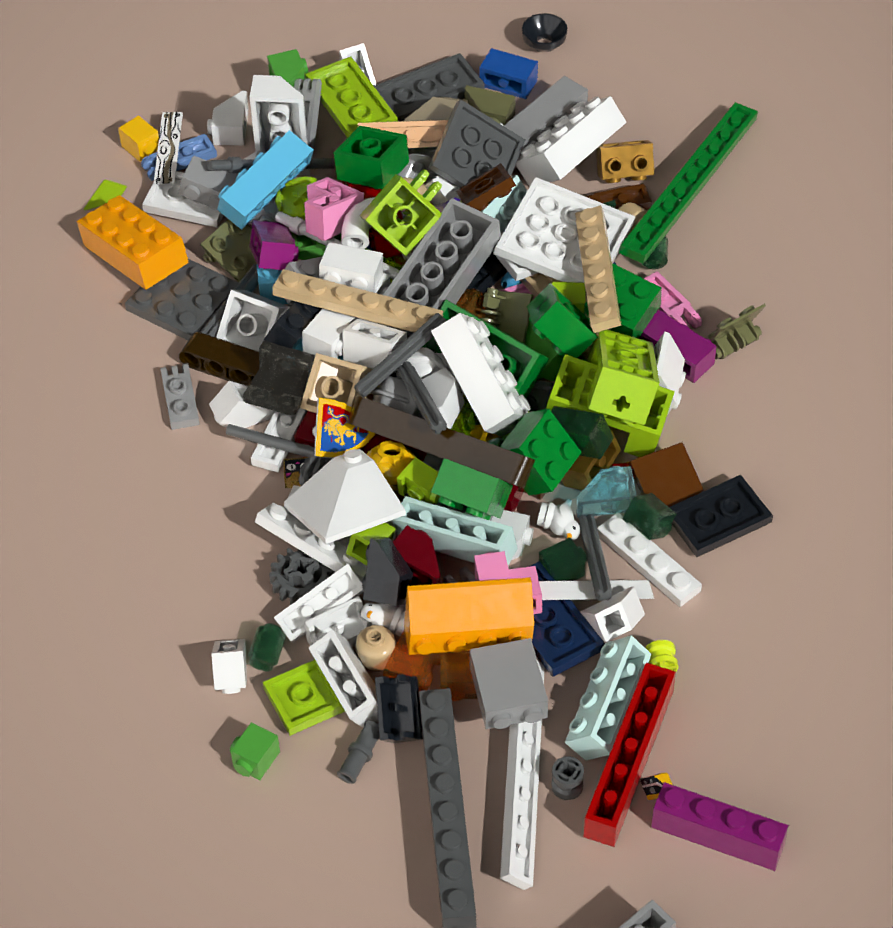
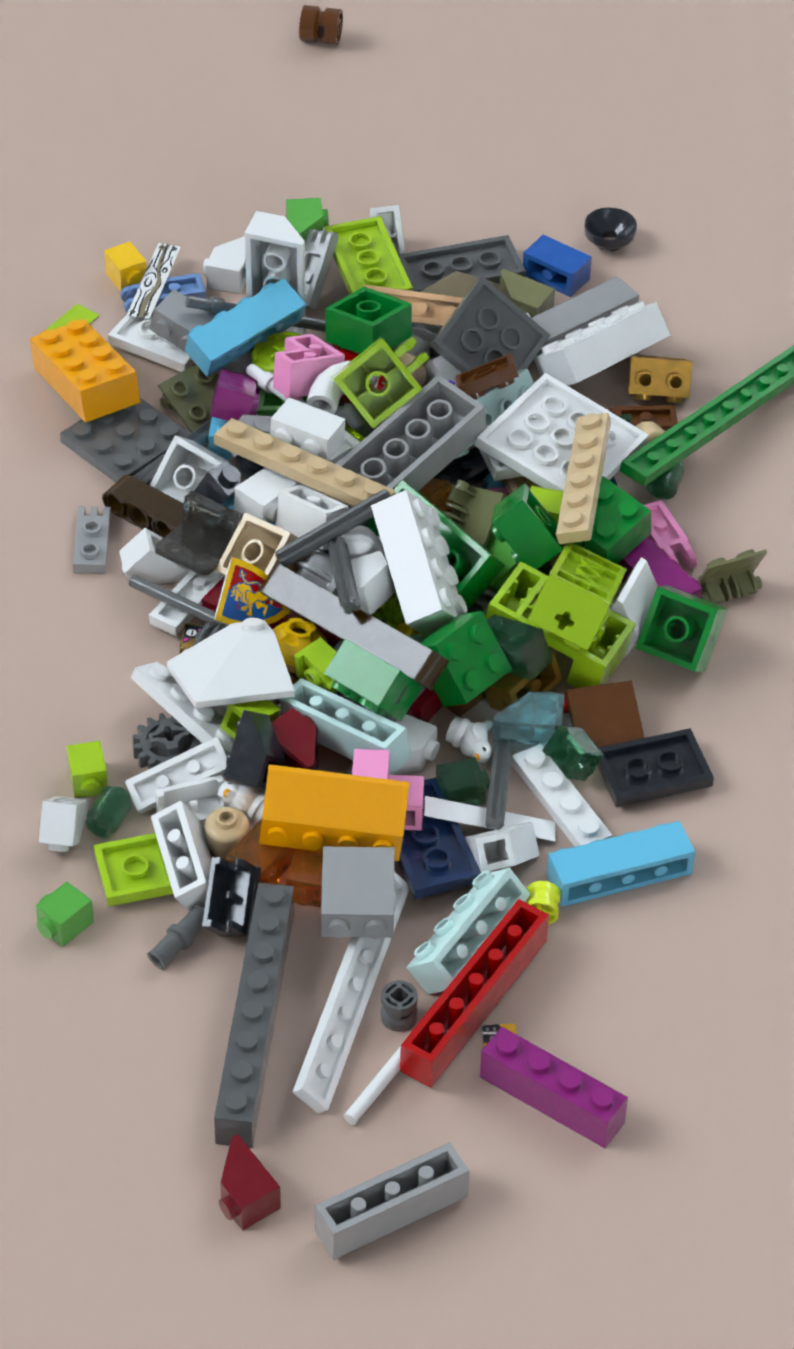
camera: 10 degrees right, 5 degrees down
none -> lime brick [66,740,109,798]
none -> dark grey arm [335,403,374,441]
none -> white bar [343,1046,401,1125]
none -> medium azure brick [547,821,695,907]
none -> green brick [635,586,728,672]

